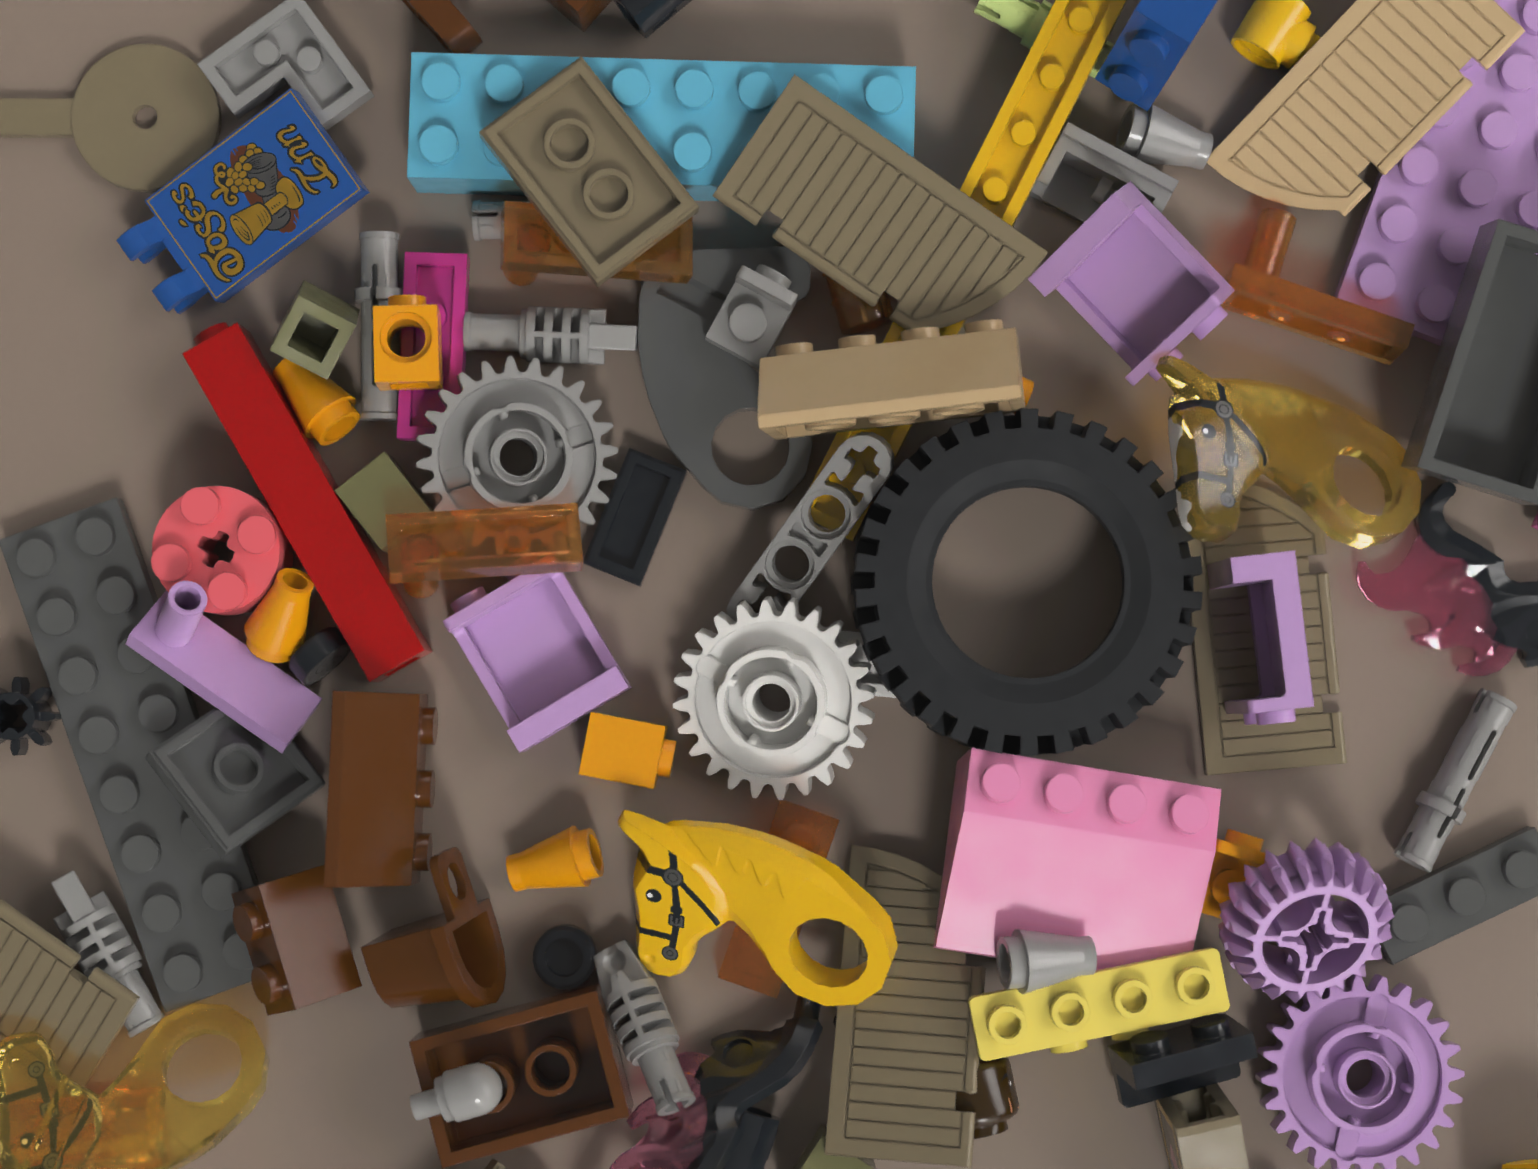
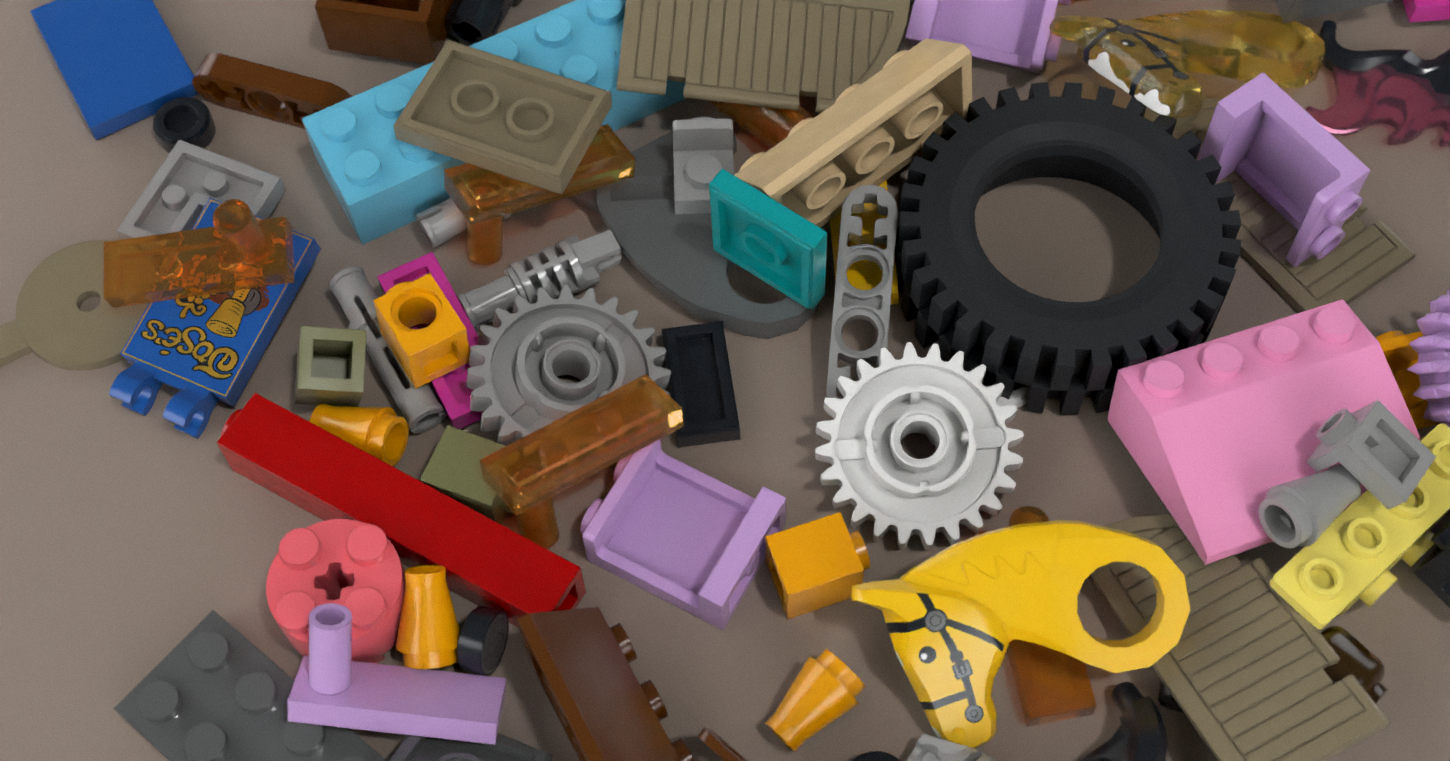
camera: 25 degrees left, 25 degrees down
none -> clear orange piece [104,199,294,308]
none -> teal tile [709,168,827,310]
none -> light grey bracket [1307,400,1436,509]

